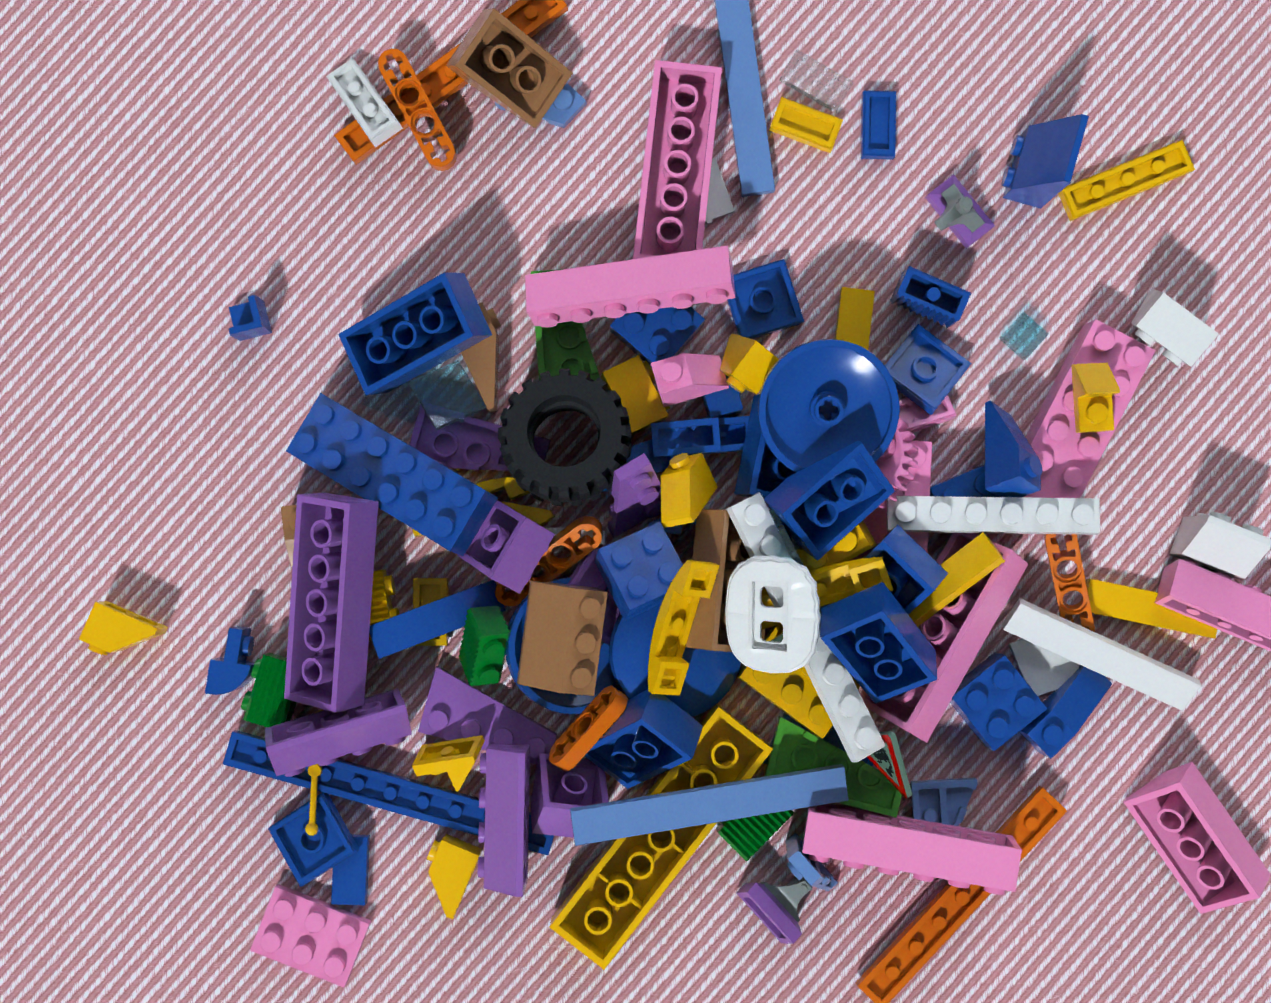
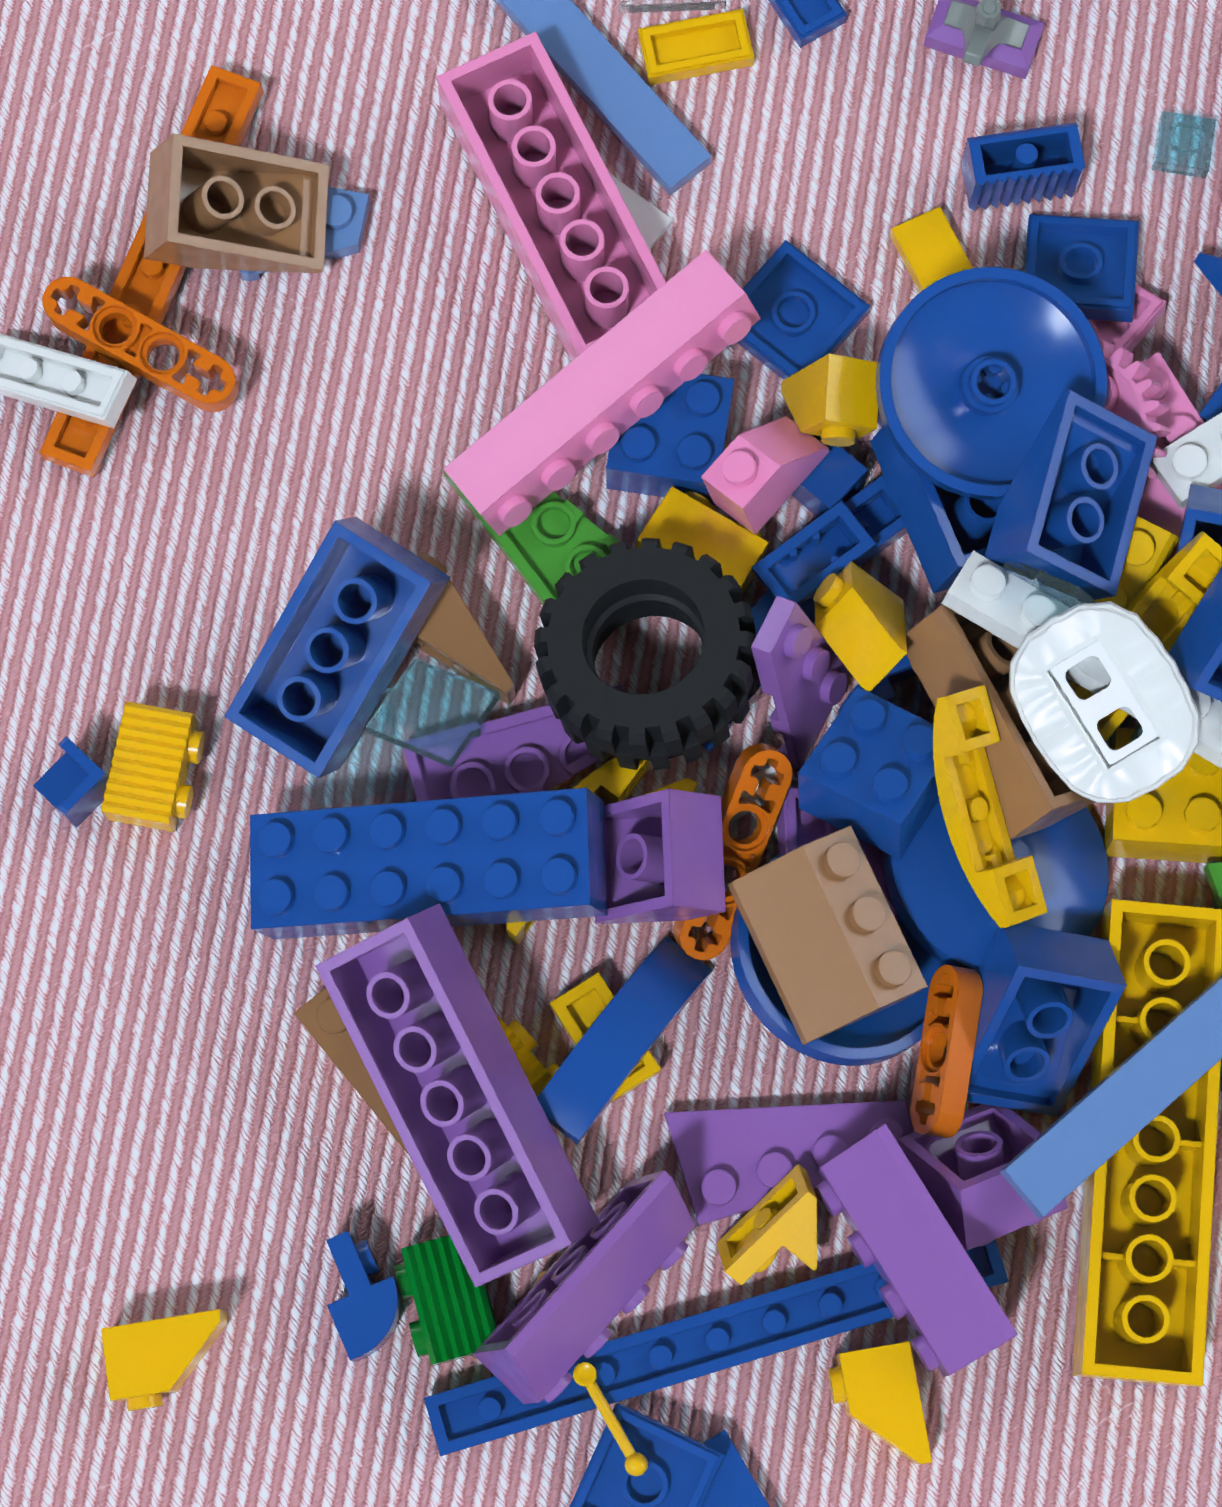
camera: 30 degrees left, 10 degrees down
green brick [458,606,511,686] -> none
none -> yellow brick [101,701,205,832]

